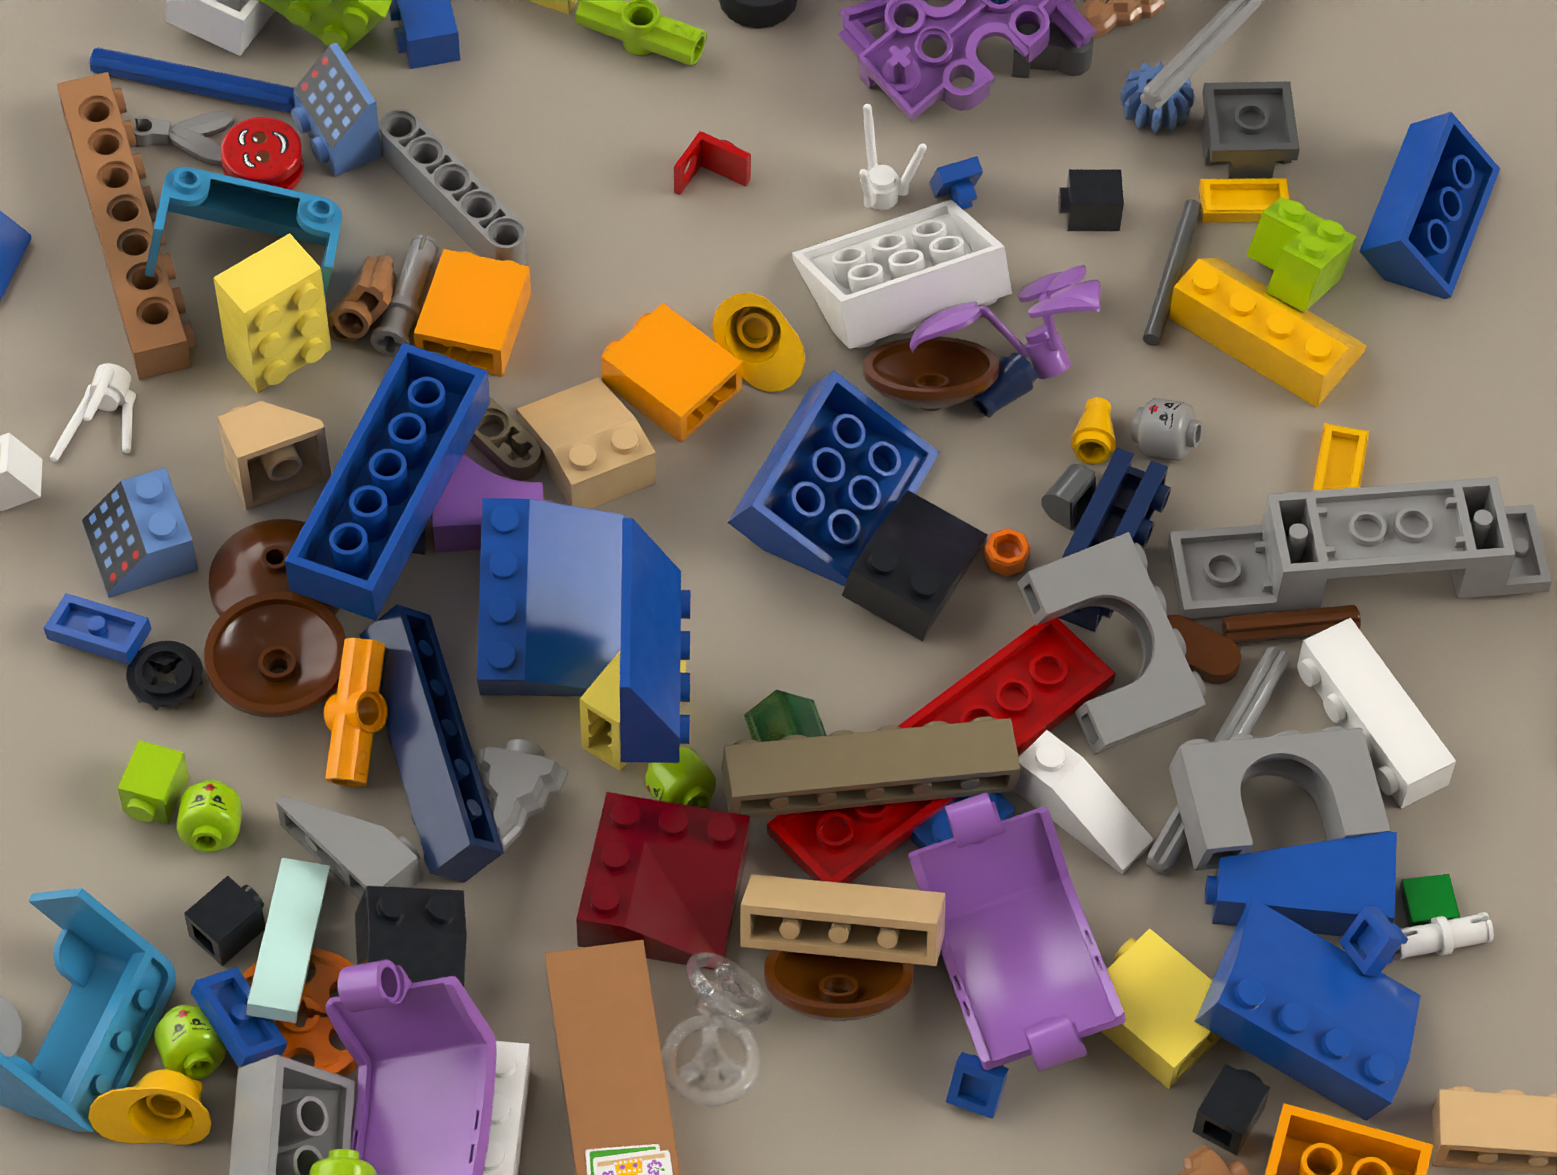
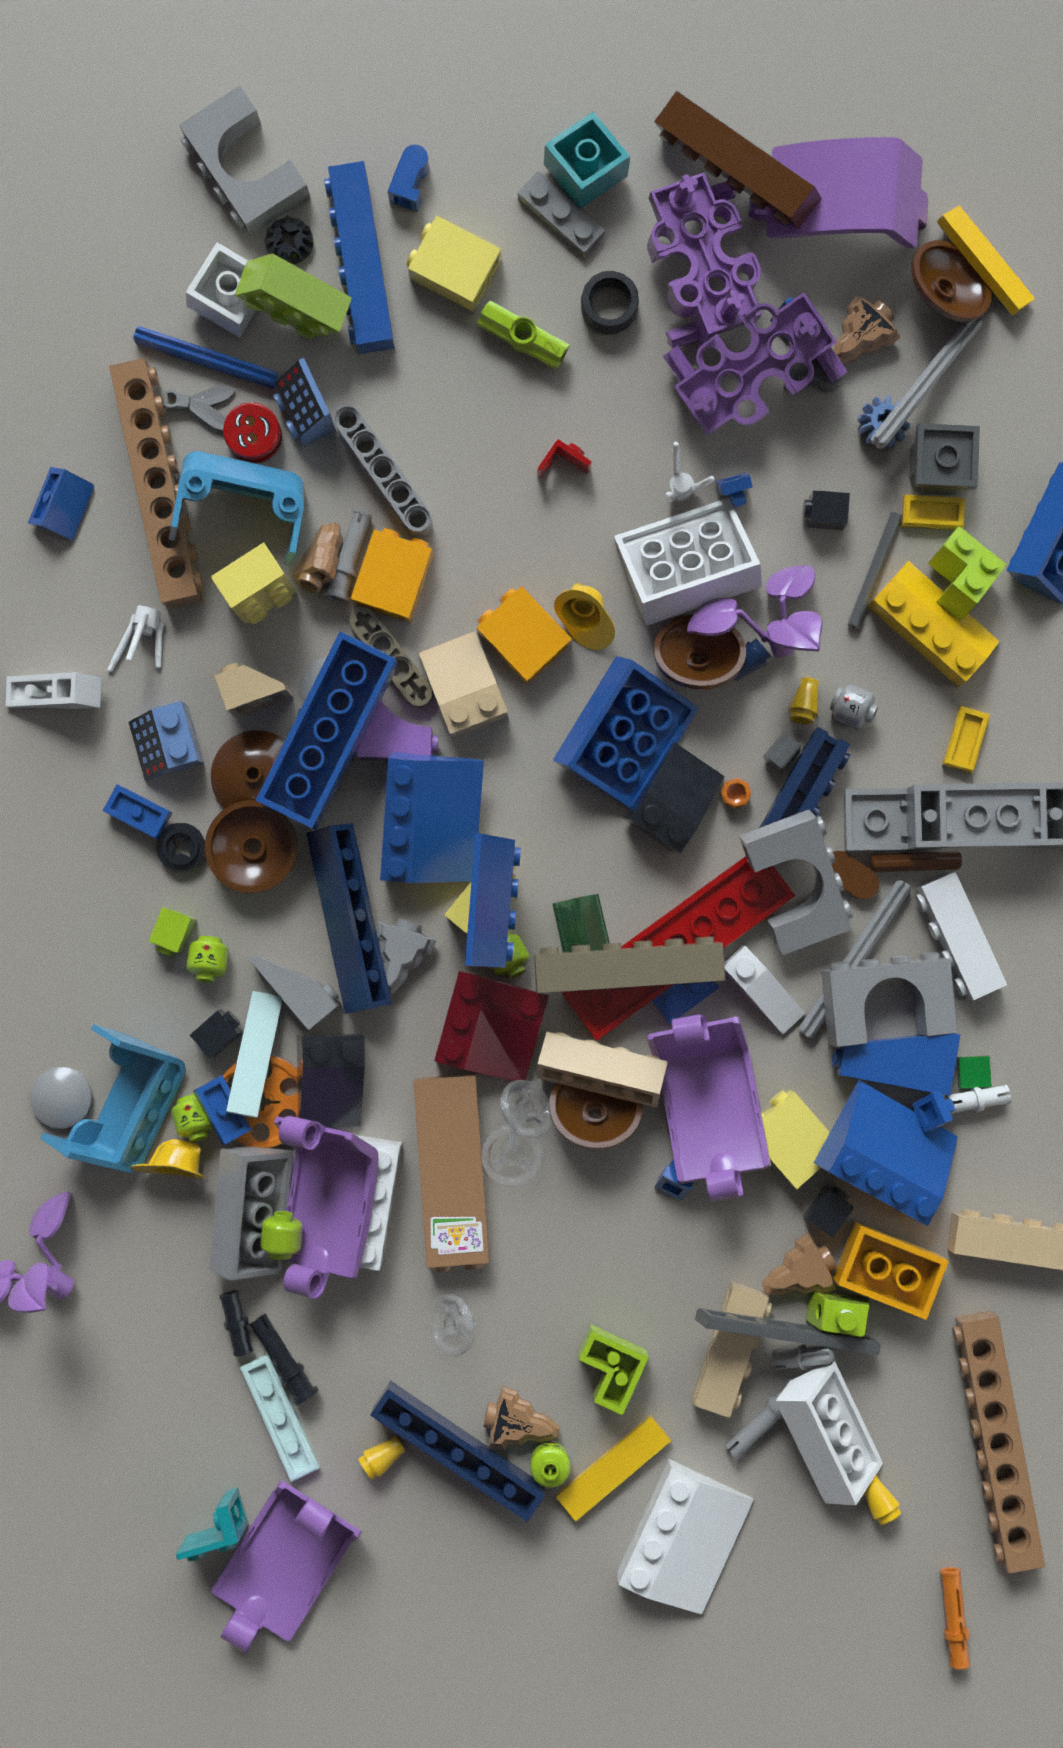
camera: 10 degrees right, 30 degrees up
light orange piece [324,637,388,788] -> none

